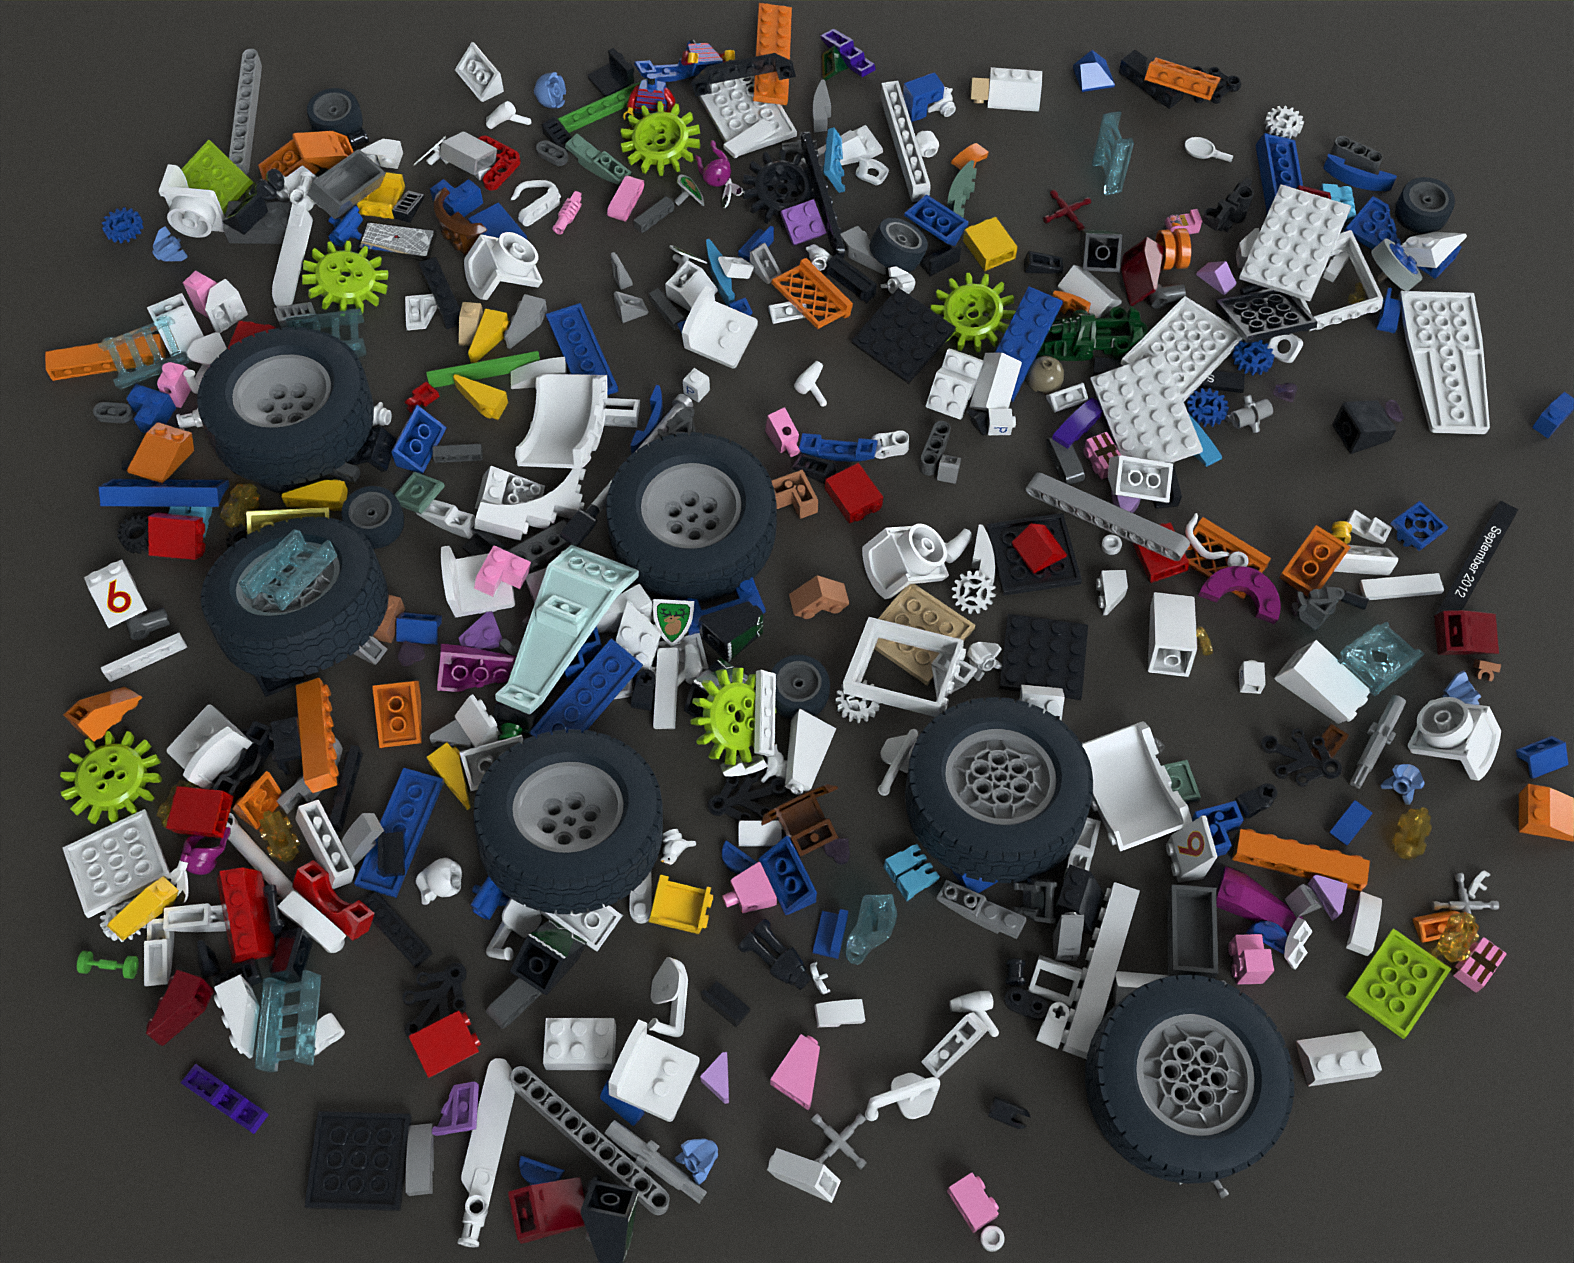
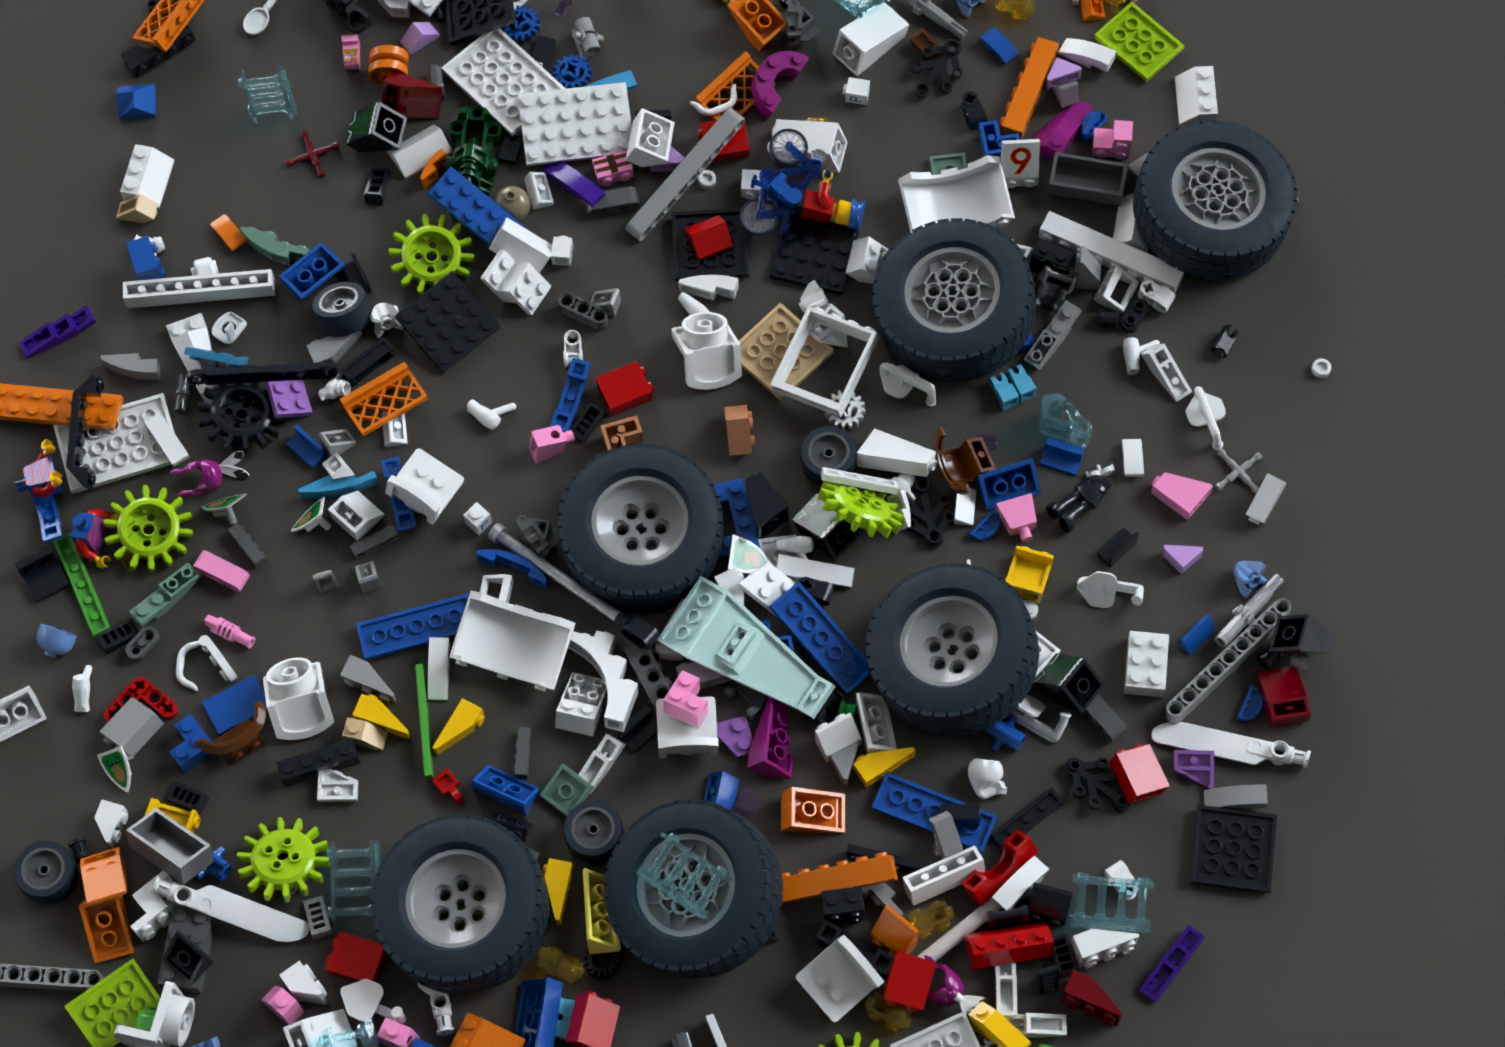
camera: 80 degrees left, 5 degrees up
black piece [244,169,285,200] -> none
tile [357,221,437,261] -> none
white piece [608,1020,699,1122] -> none
dark green slope [822,46,848,81] -> none
bright pink brick [947,1172,999,1233] -> none
white gear [952,570,996,614] -> none
yellow brick [963,217,1018,271] -> none
black piece [966,409,988,436] -> none
white tile [1227,551,1248,567] -> none
white slope [1284,917,1312,970] -> none
none -> piece [739,128,866,237]

